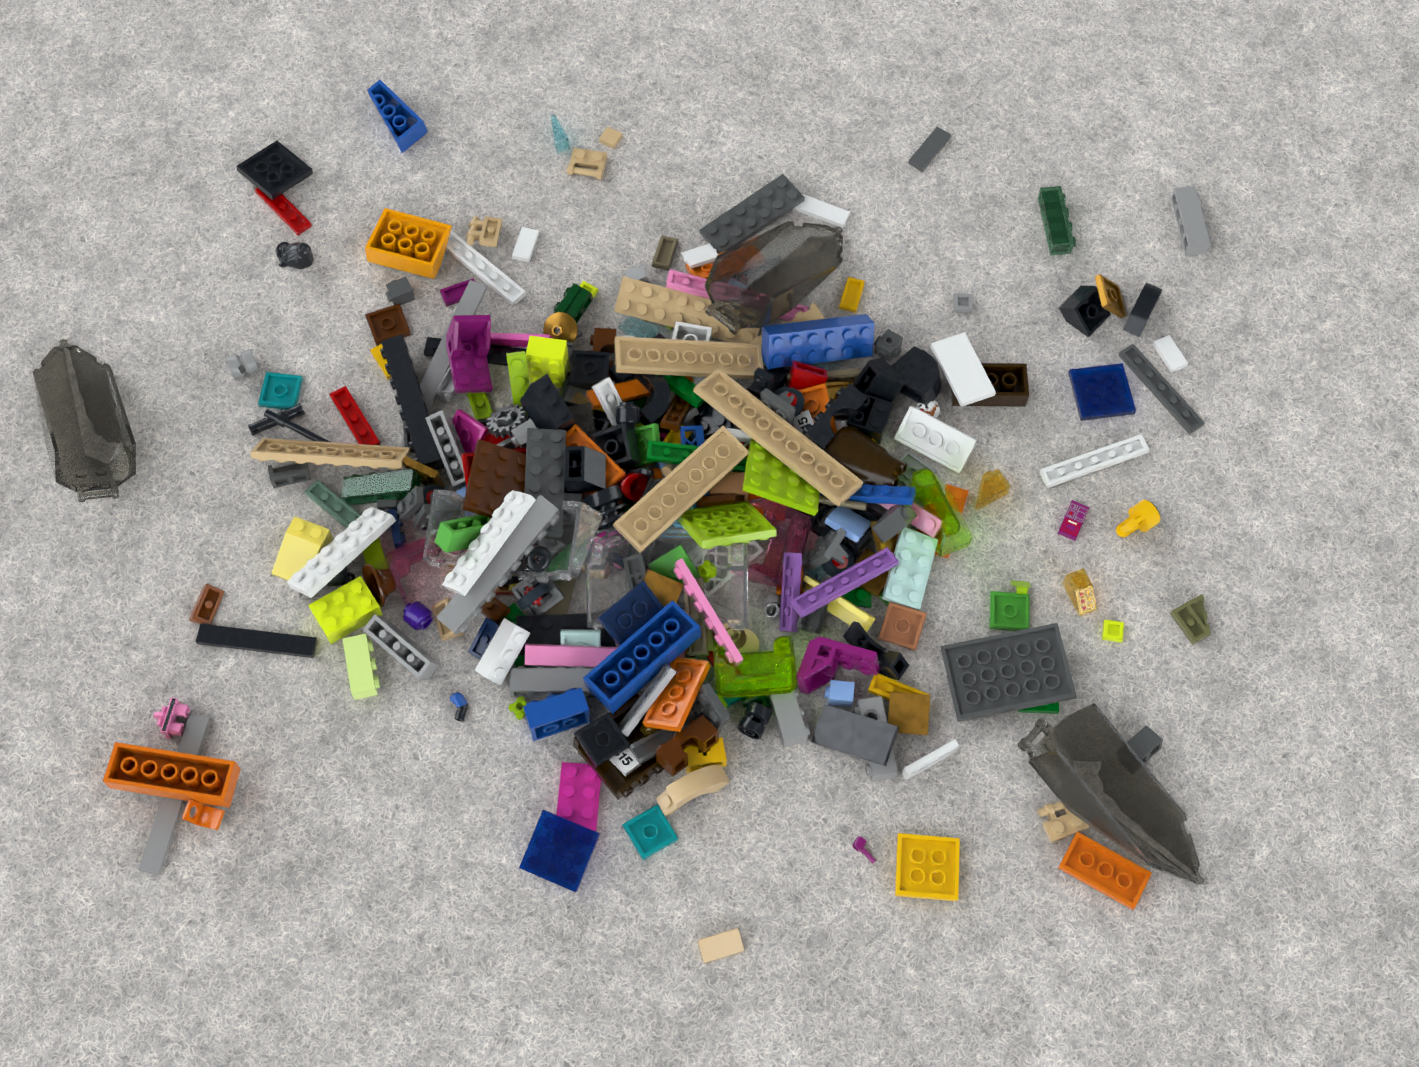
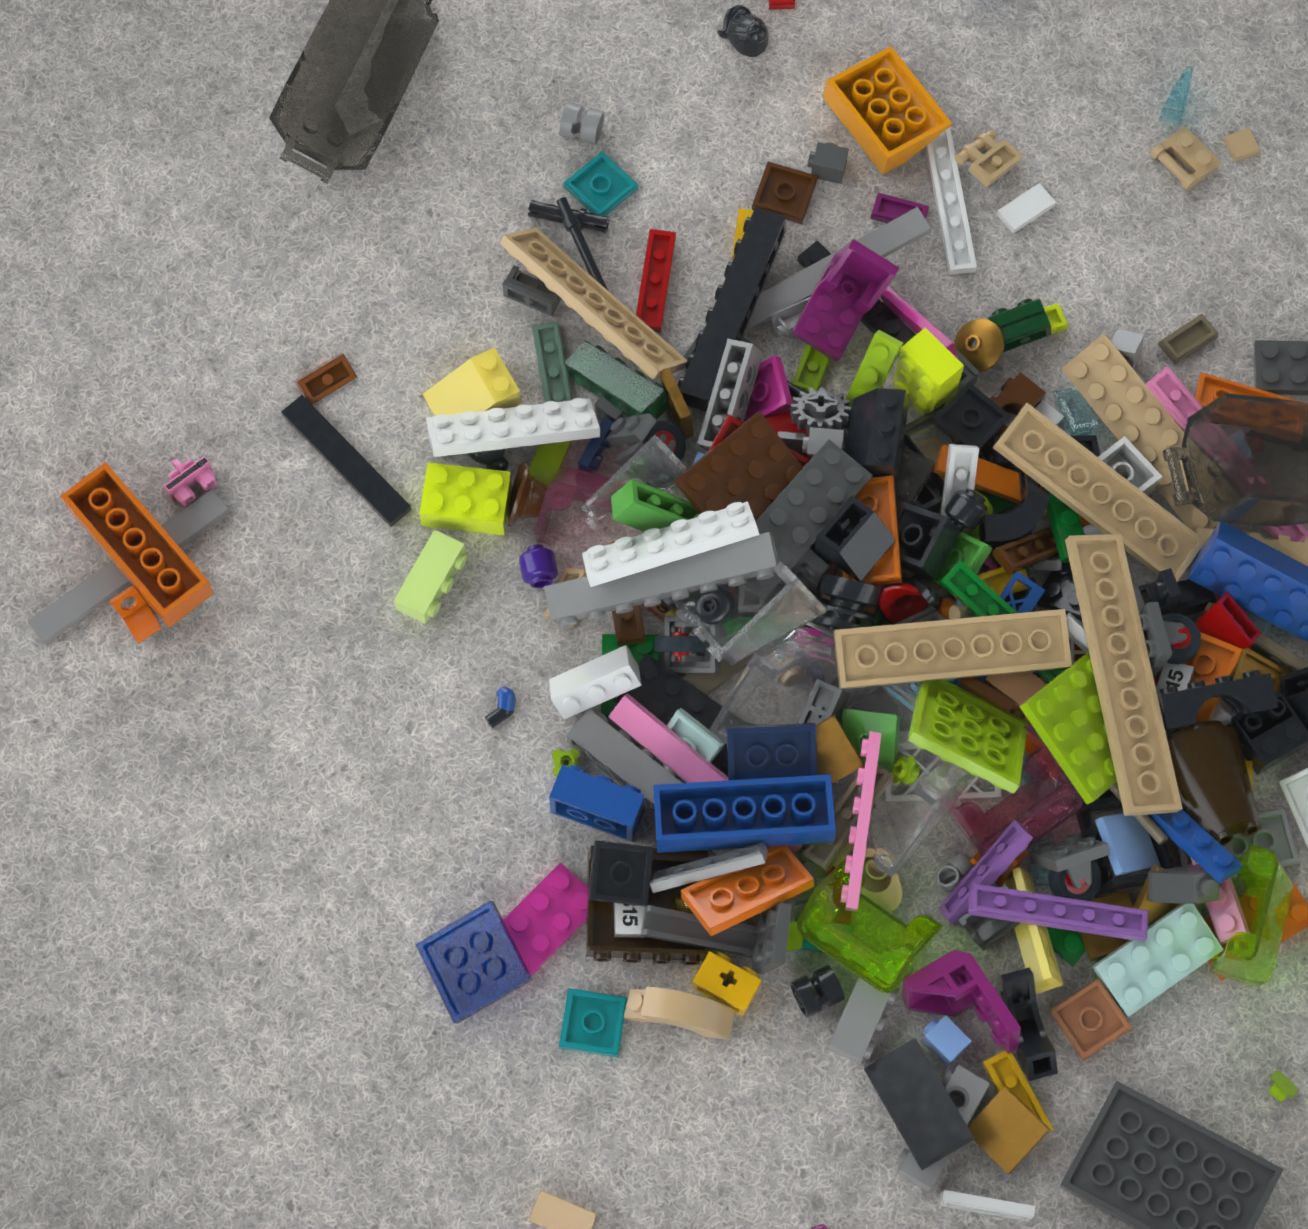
camera: 40 degrees right, 5 degrees up
light grey brick [363,614,440,680] -> none
dark blue plate [468,617,500,660] -> none
reddish brown arch [656,715,719,777] -> none
white piece [681,243,720,269] -> none
dark green arm [741,693,771,709] -> none
bright green tile [989,591,1030,631] -> none

